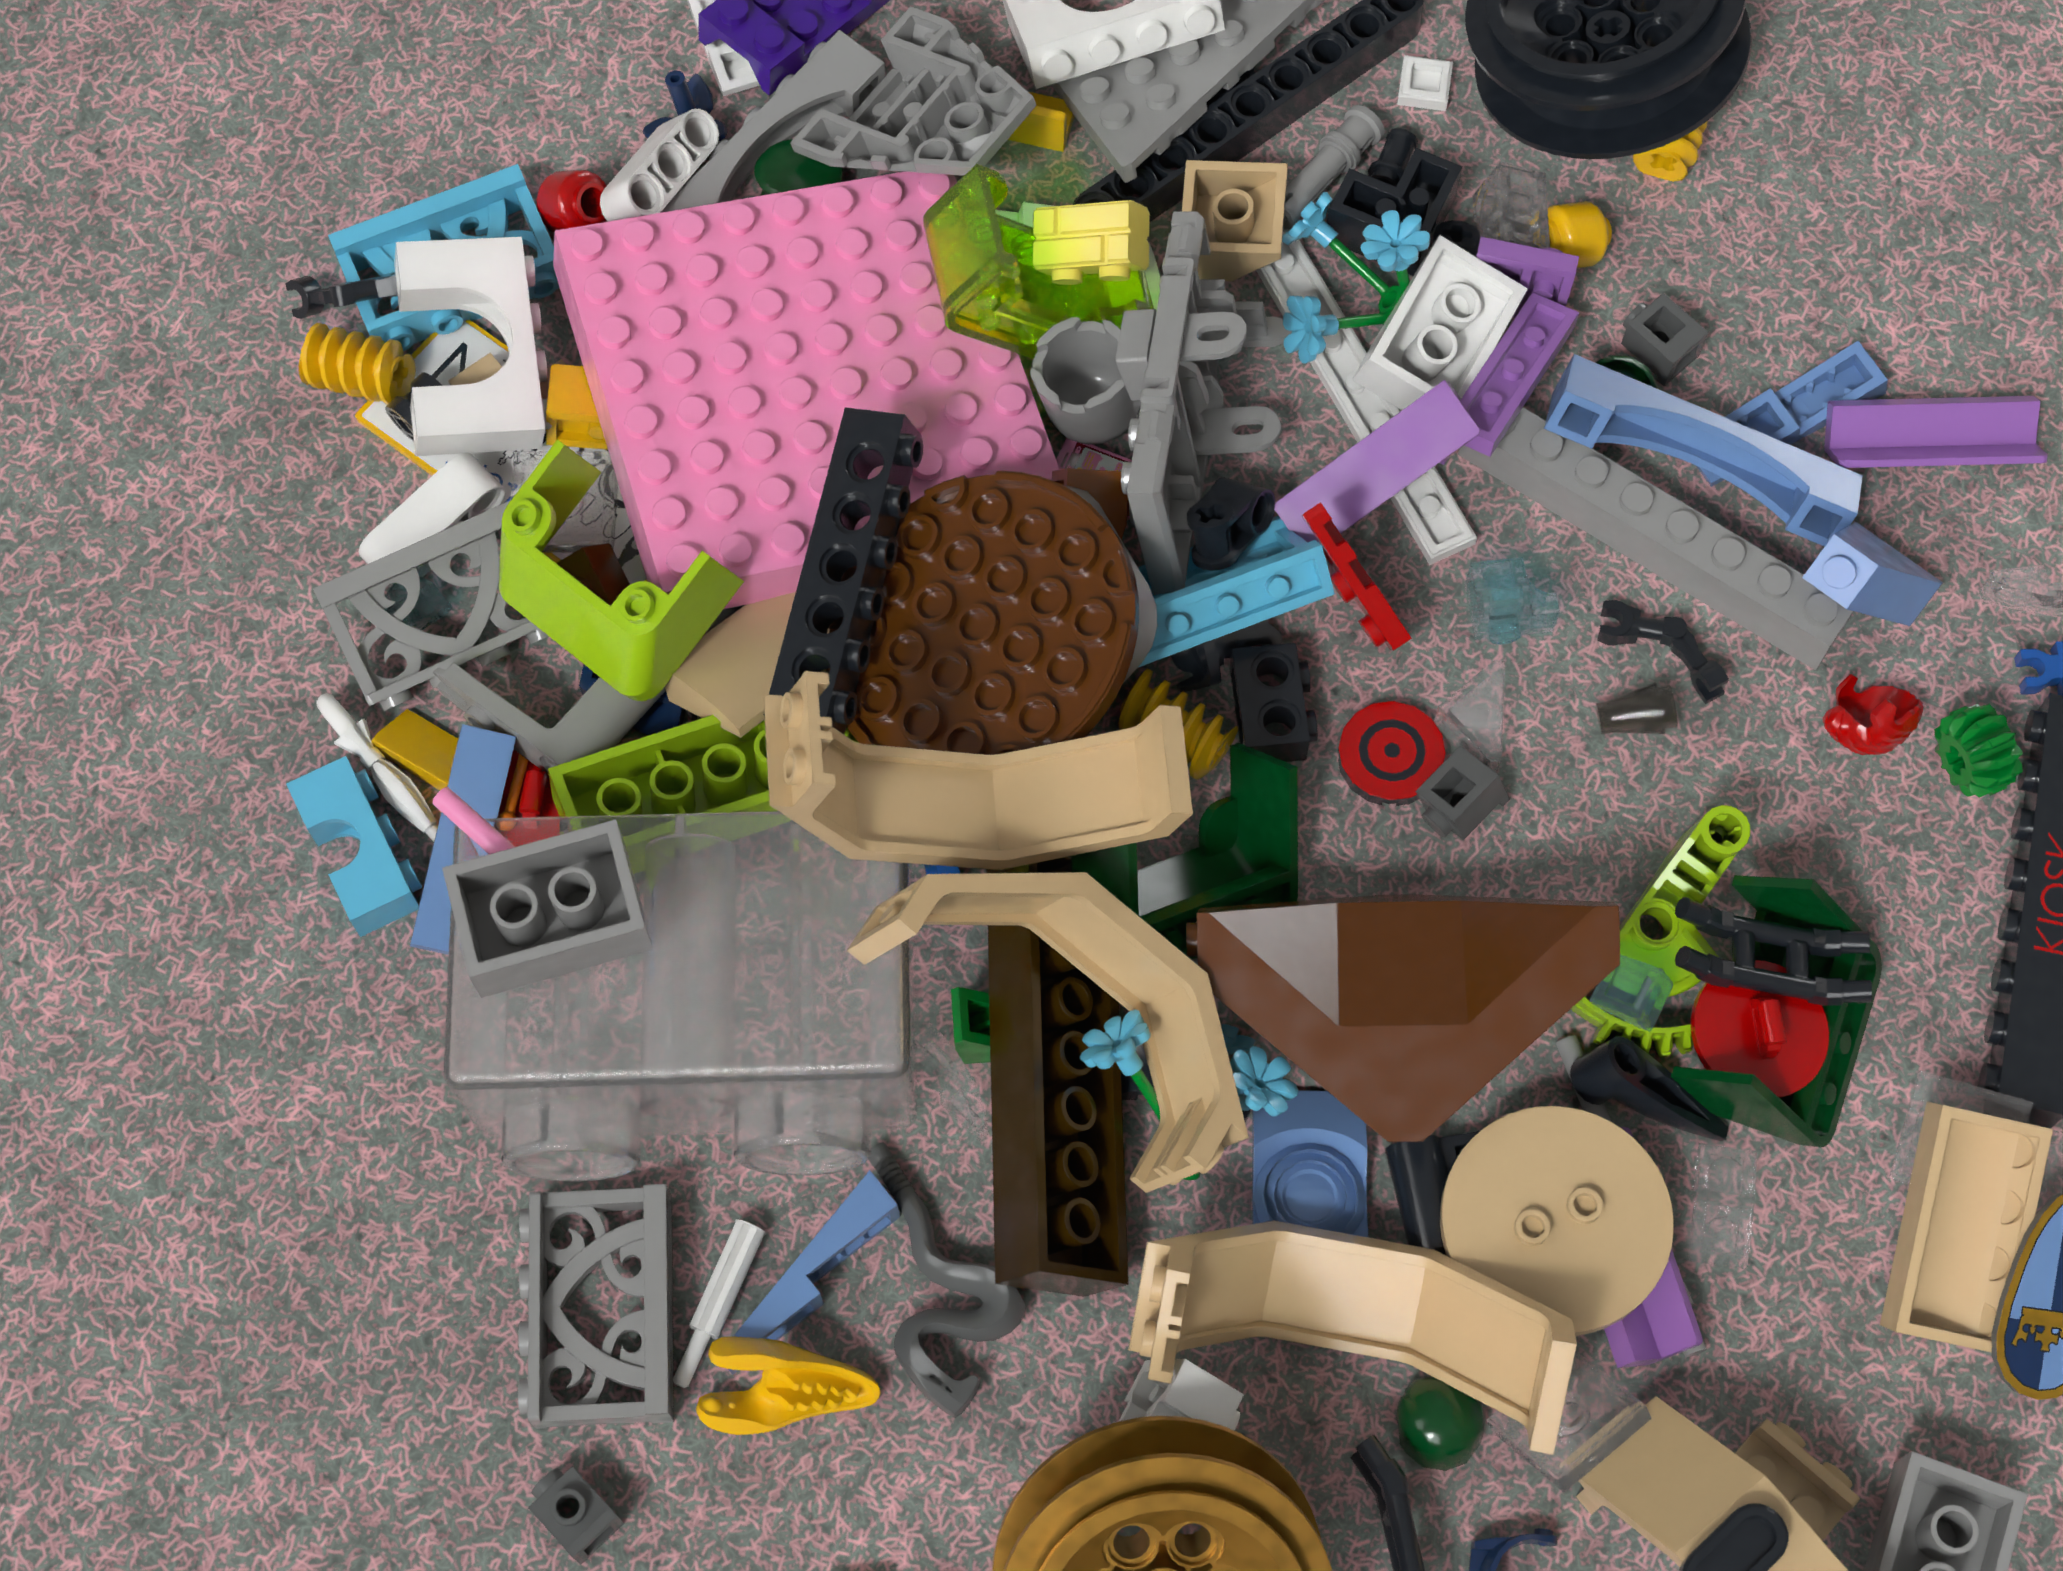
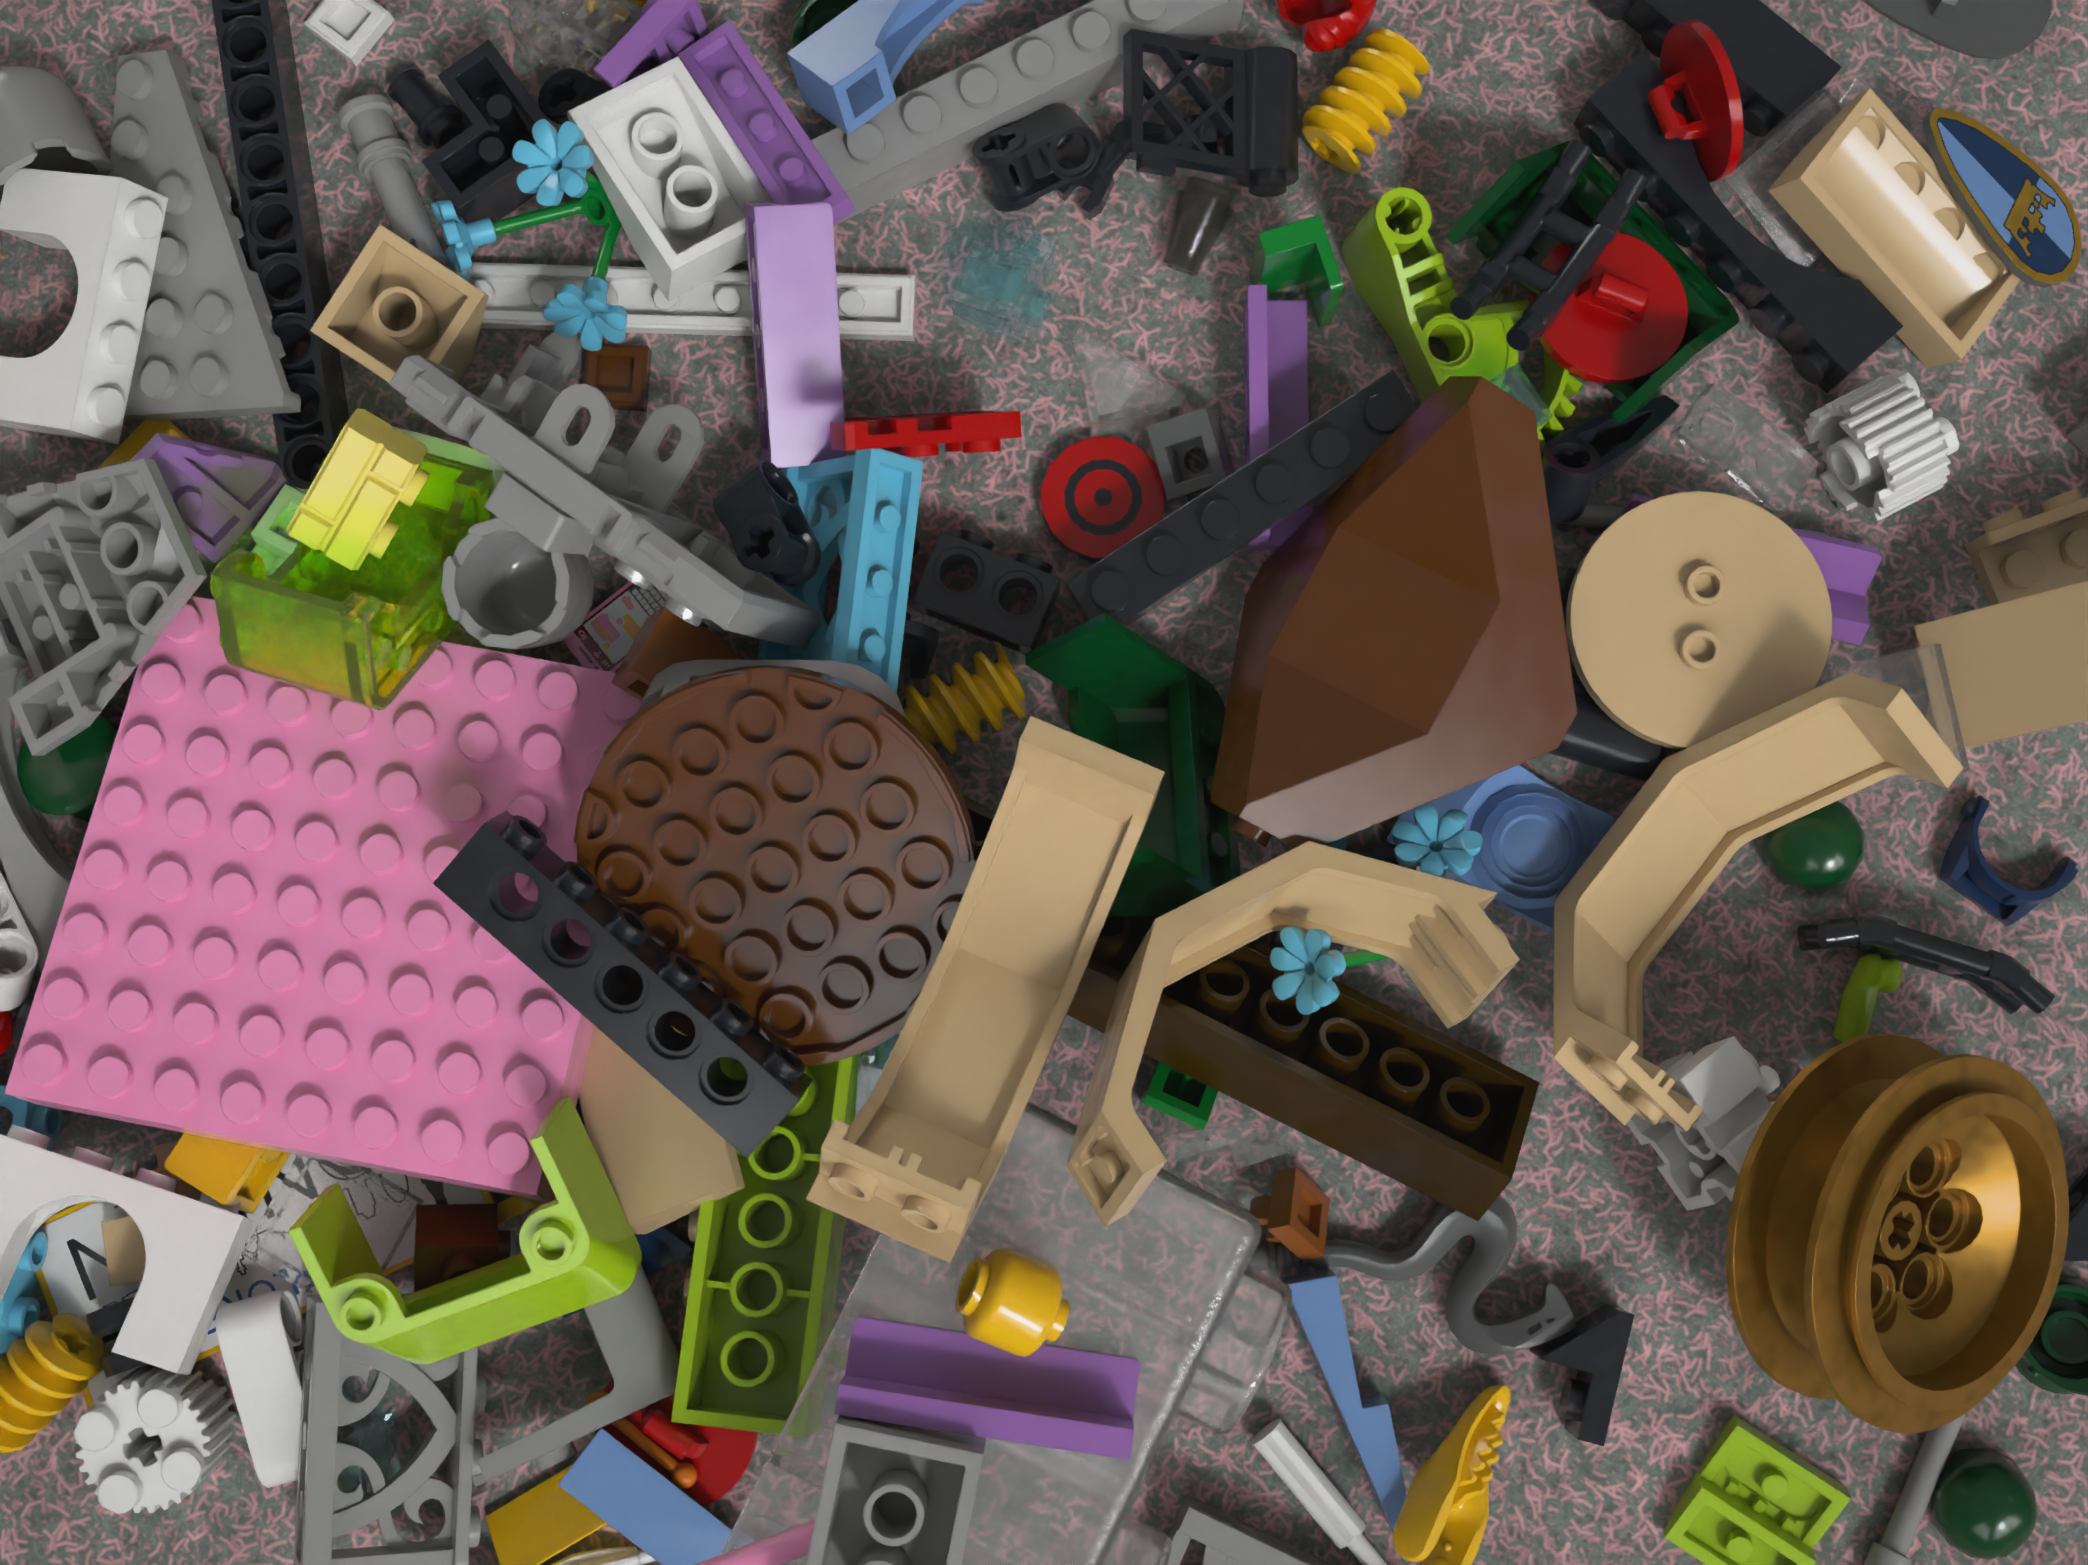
camera: 55 degrees left, 15 degrees up
none -> white brick [74,1363,236,1514]
none -> wing [129,433,290,563]
none -> reddish brown tile [583,343,652,412]
none -> medium lavender panel [834,1316,1140,1460]
none -> yellow head [955,1248,1070,1357]
none -> black piece [972,103,1101,212]
none -> black arch [1066,369,1418,627]
none -> black piece [1123,28,1299,197]
none -> medium lavender fence [1243,285,1310,550]
none -> dark orange tile [1248,1167,1330,1261]
none -> green panel [1249,214,1344,328]
none -> yellow piece [1302,29,1430,175]
none -> black slope [1529,1304,1634,1446]
none -> black arch [1573,52,1903,394]
none -> red shield [1647,20,1744,182]
none -> white brick [1804,370,1959,522]
none -> lime arm [1833,953,1902,1042]

